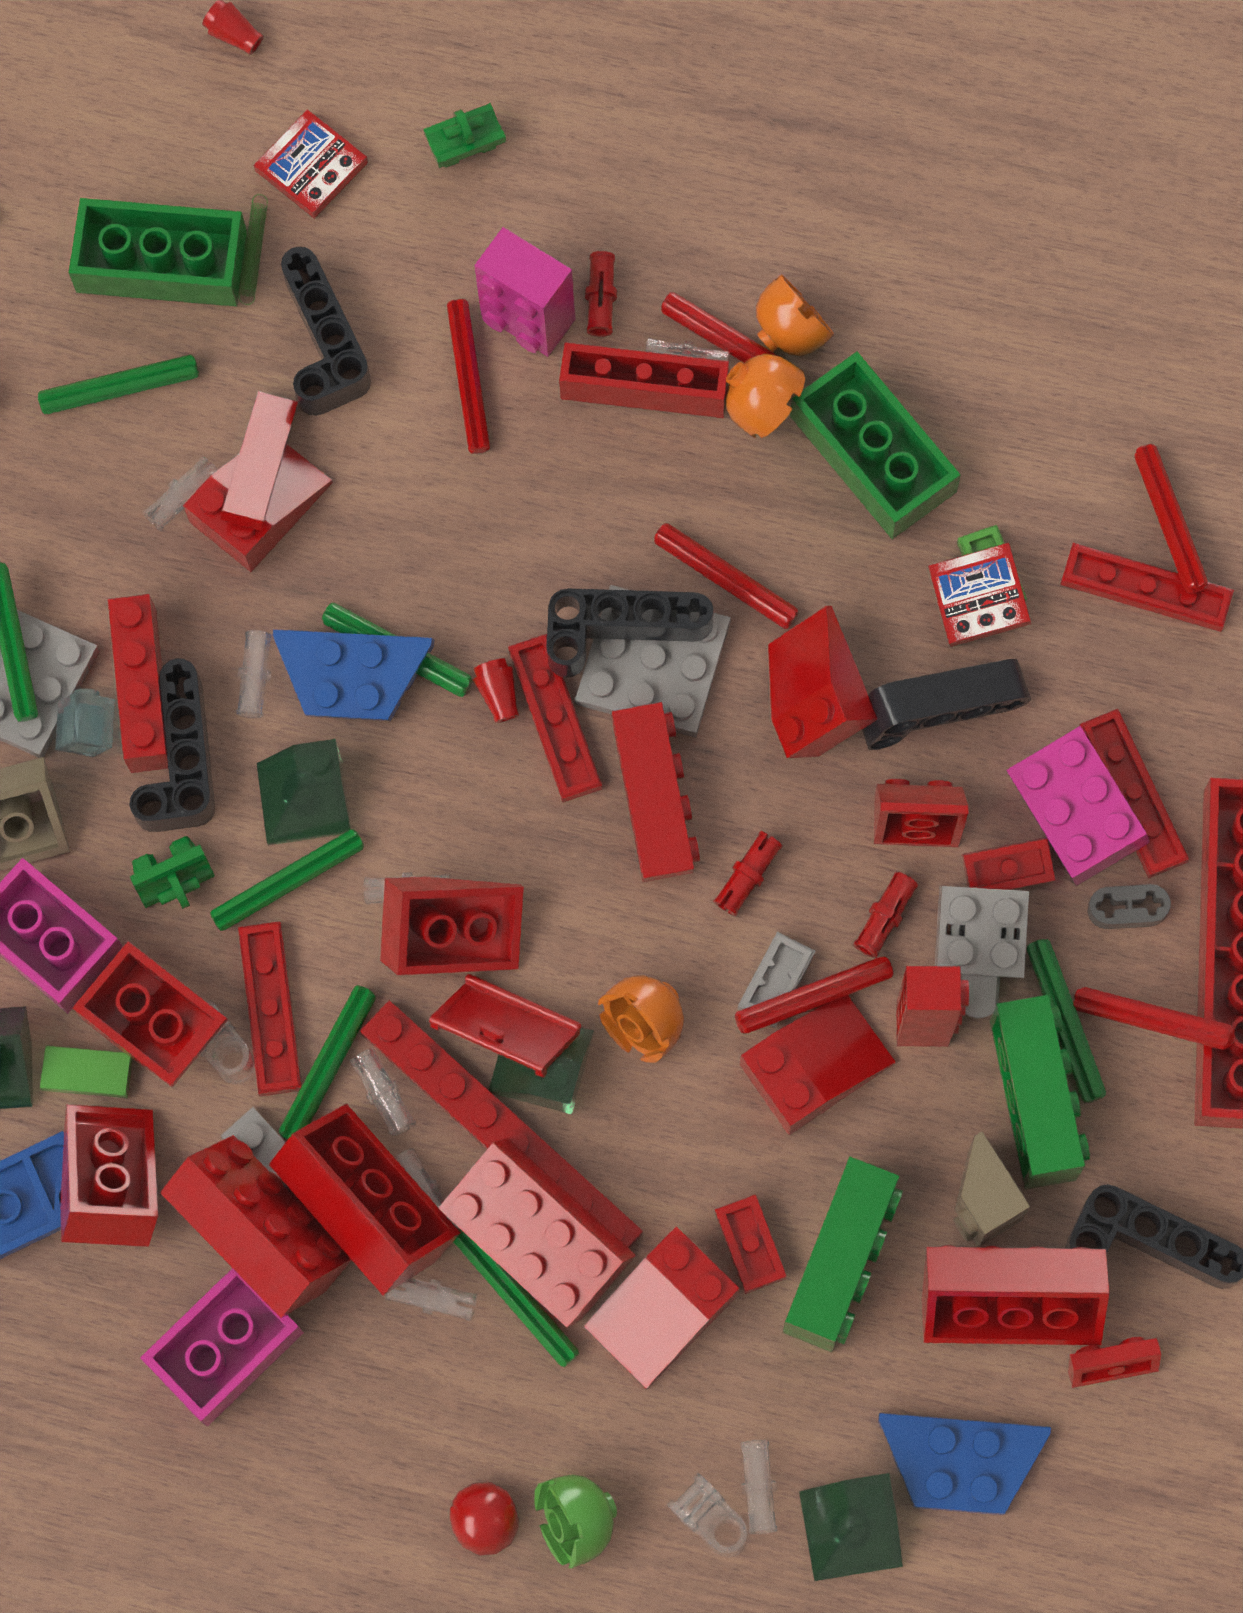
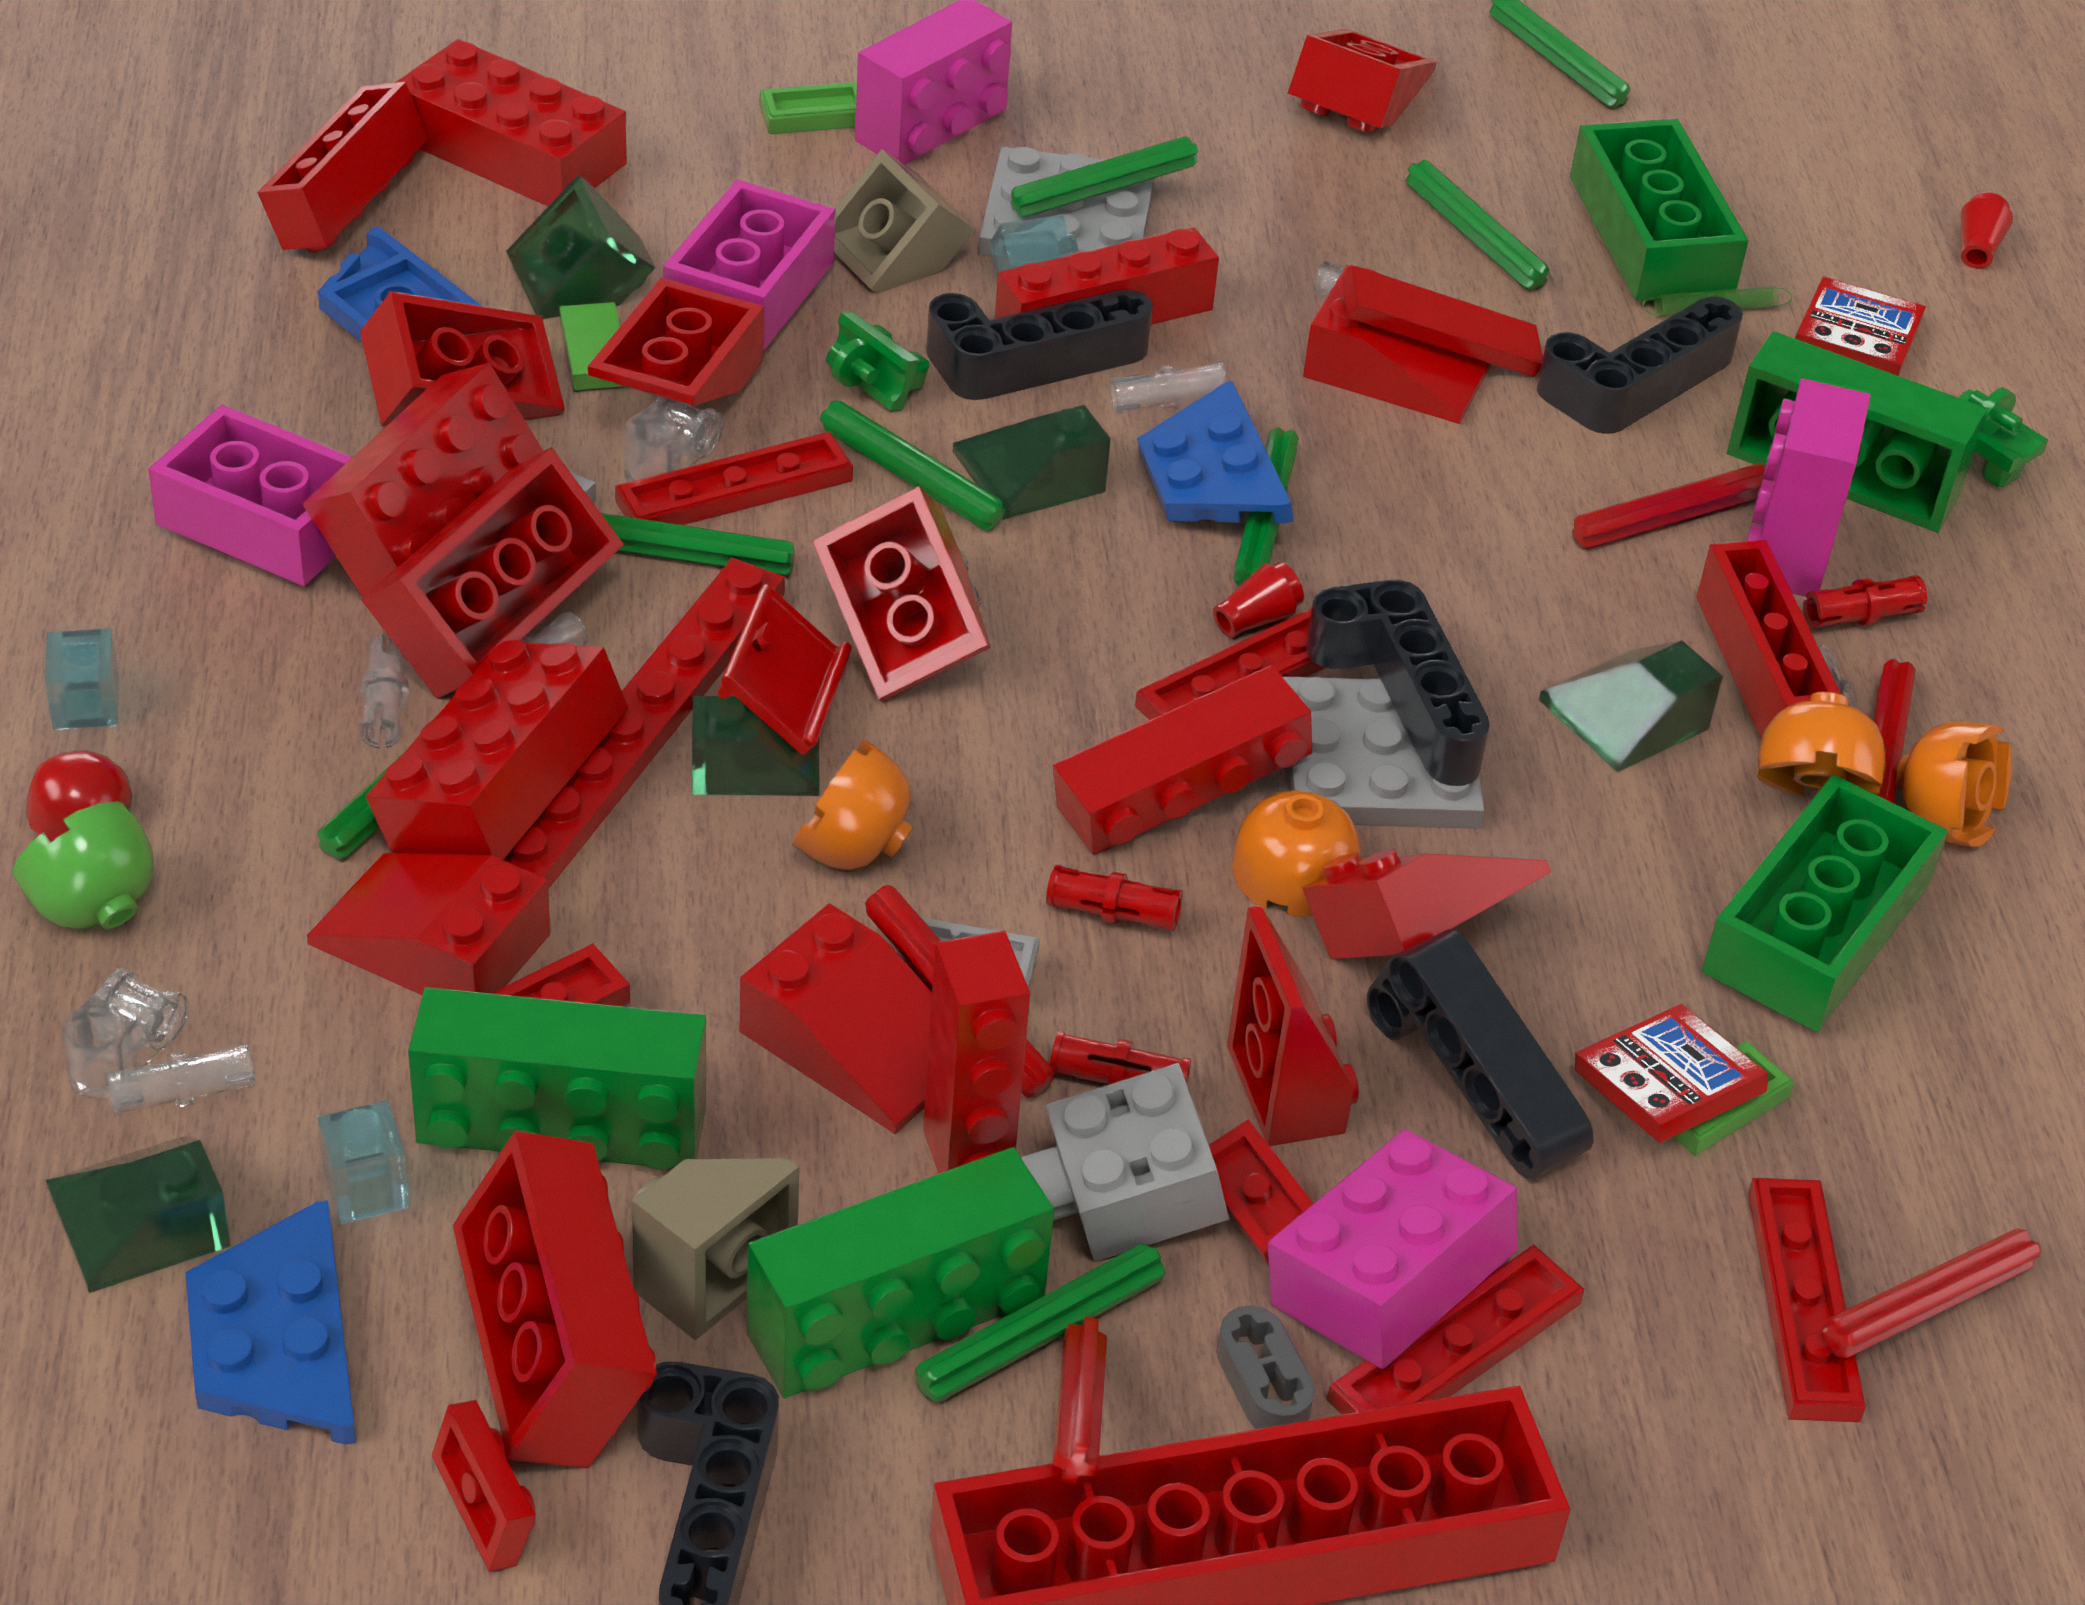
camera: 65 degrees right, 30 degrees down
clear pin [350,1048,416,1137] -> none
red axle [654,523,798,629] -> none
none -> clear light blue brick [45,628,119,730]
none -> clear light blue brick [317,1100,410,1225]
none -> orange cylinder [1231,790,1361,917]
none -> slope [1539,640,1723,773]
none -> green brick [1726,331,1988,533]

